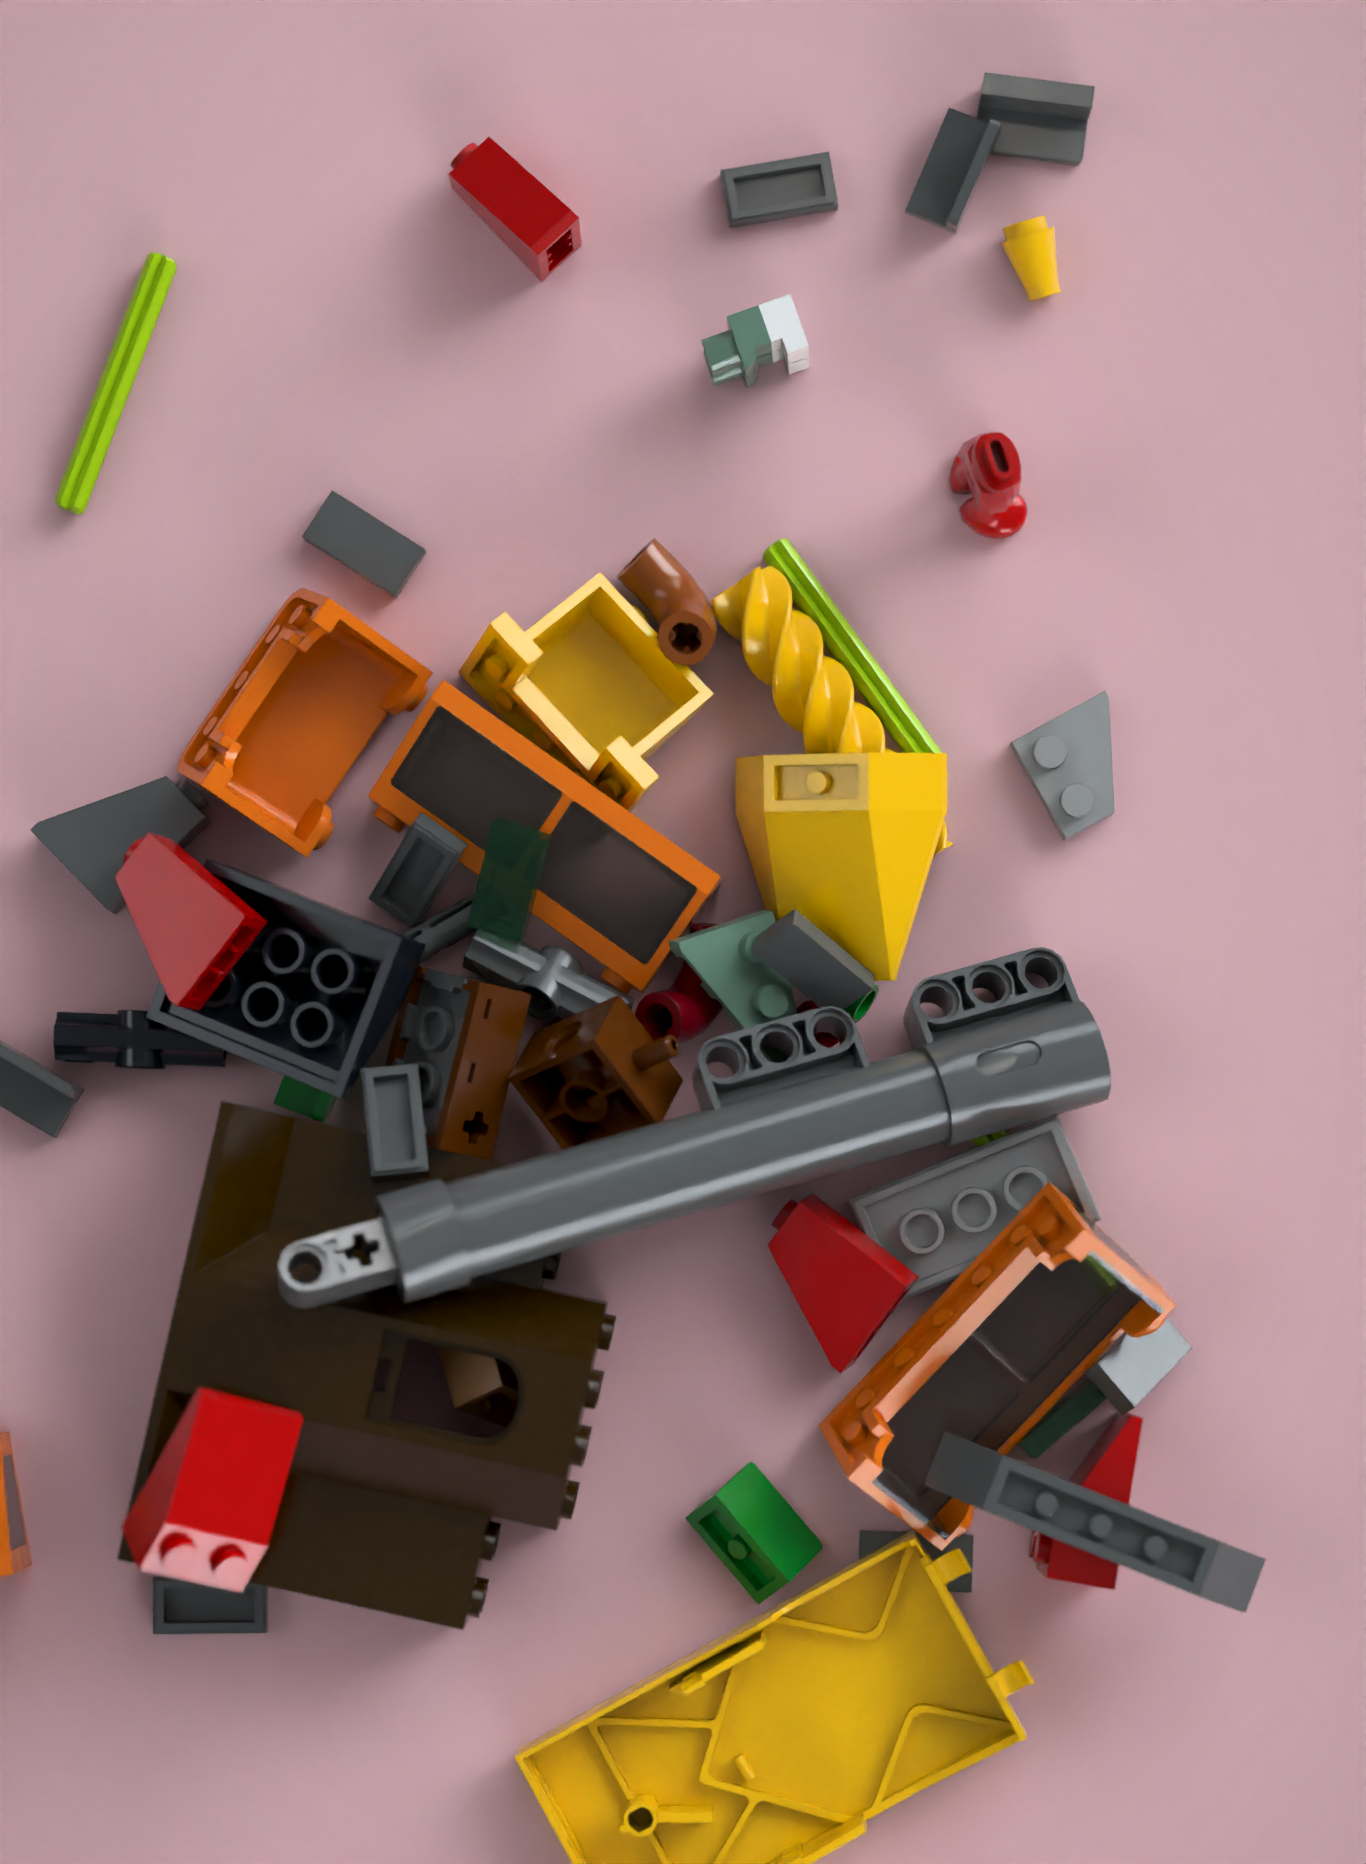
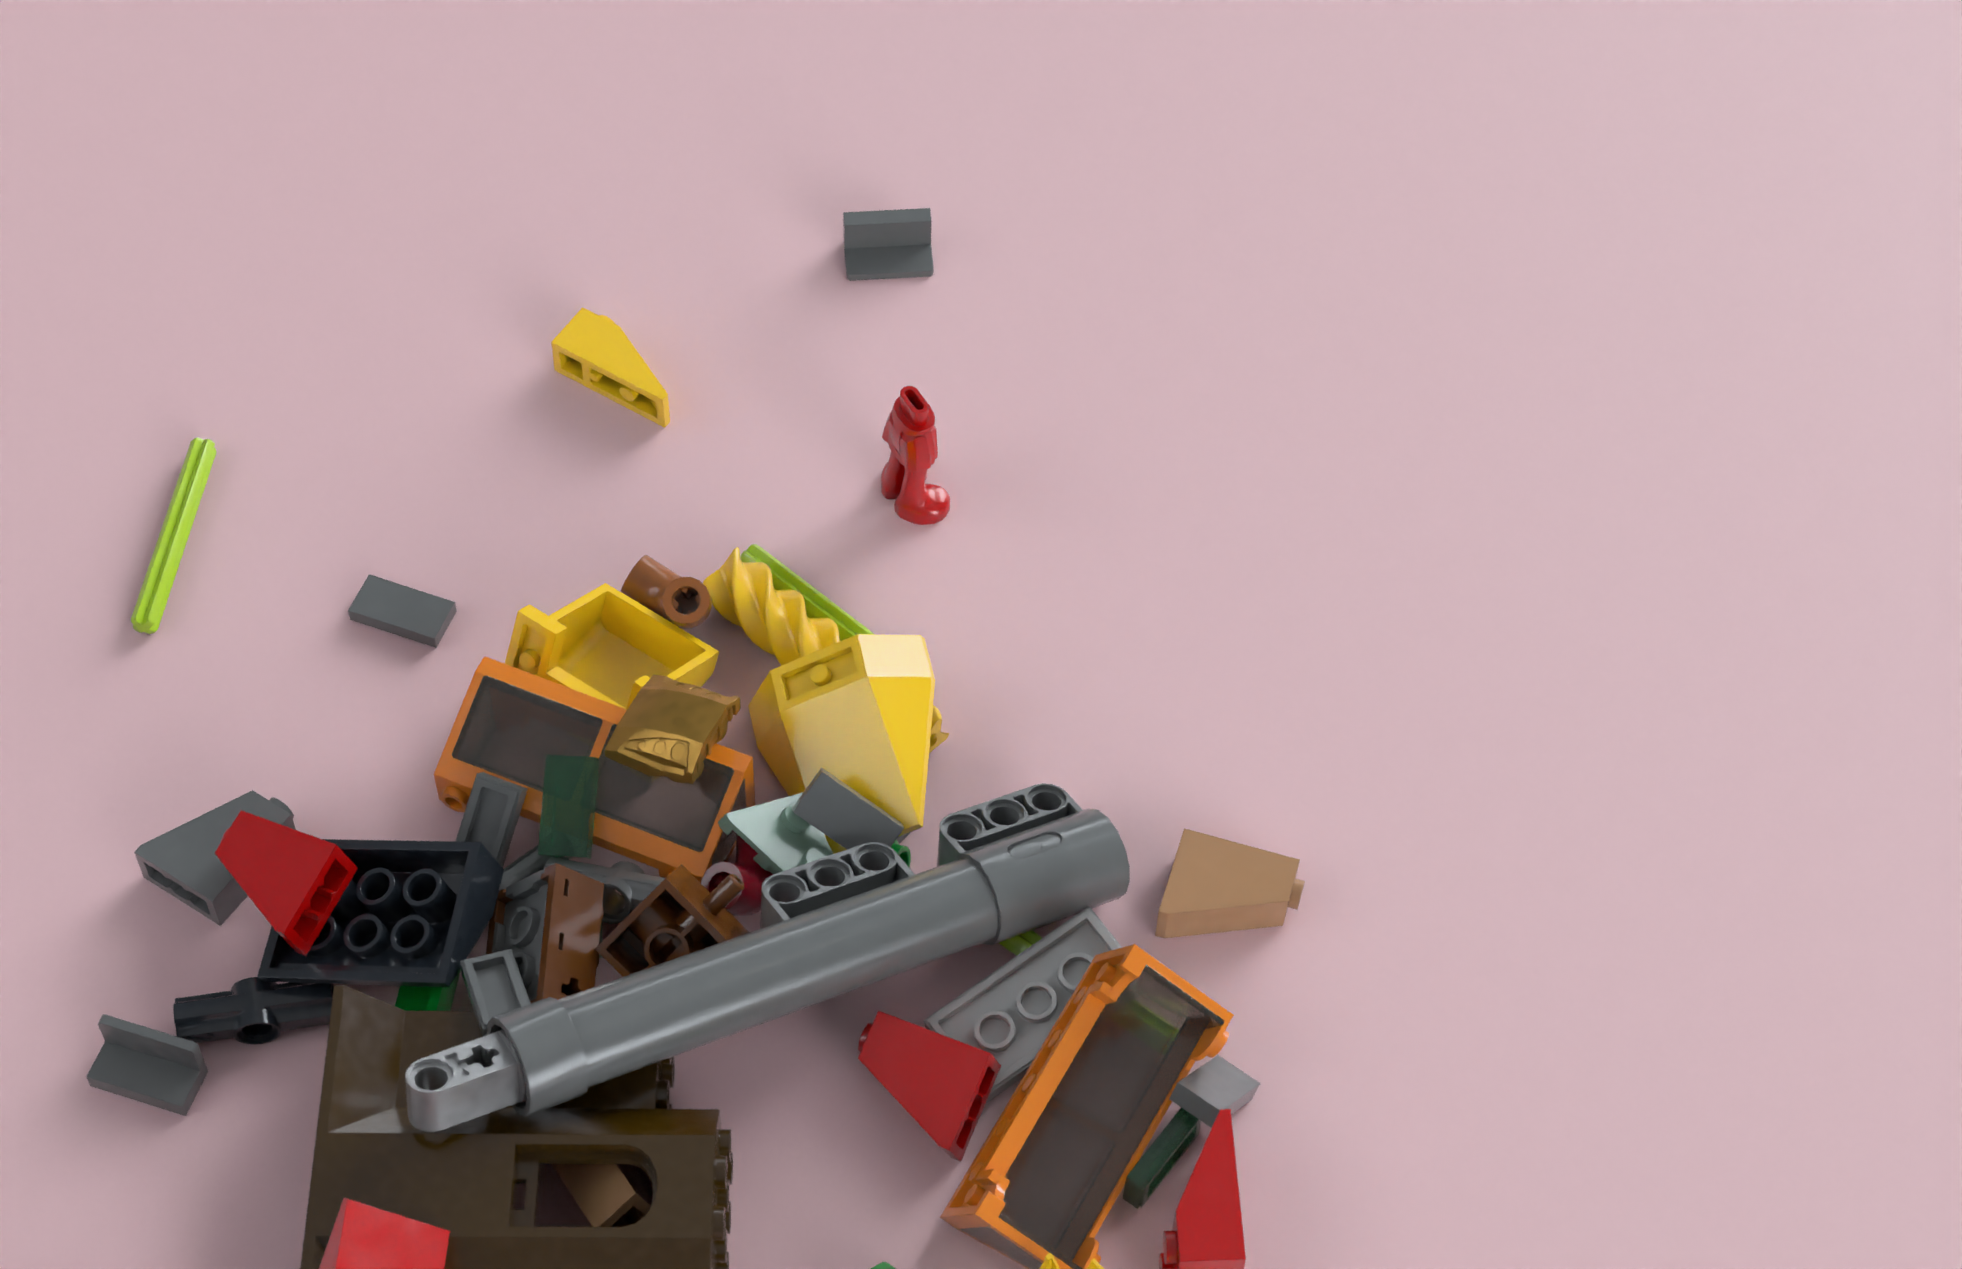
camera: 15 degrees left, 30 degrees down
orange windscreen [177,588,433,858] -> none
red slope [449,137,582,282] -> none
sand green hips [701,294,810,389] -> none
dark grey tile [720,152,838,228] -> none
dark grey panel [905,107,1001,234] -> none
dark grey slope [923,1431,1266,1613] -> none
yellow cone [1001,215,1061,302] -> none
light grey wing [1010,691,1115,841] -> none
none -> yellow slope [551,307,670,428]
none -> pearl gold slope [604,675,741,784]
none -> medium nougat slope [1155,828,1305,938]

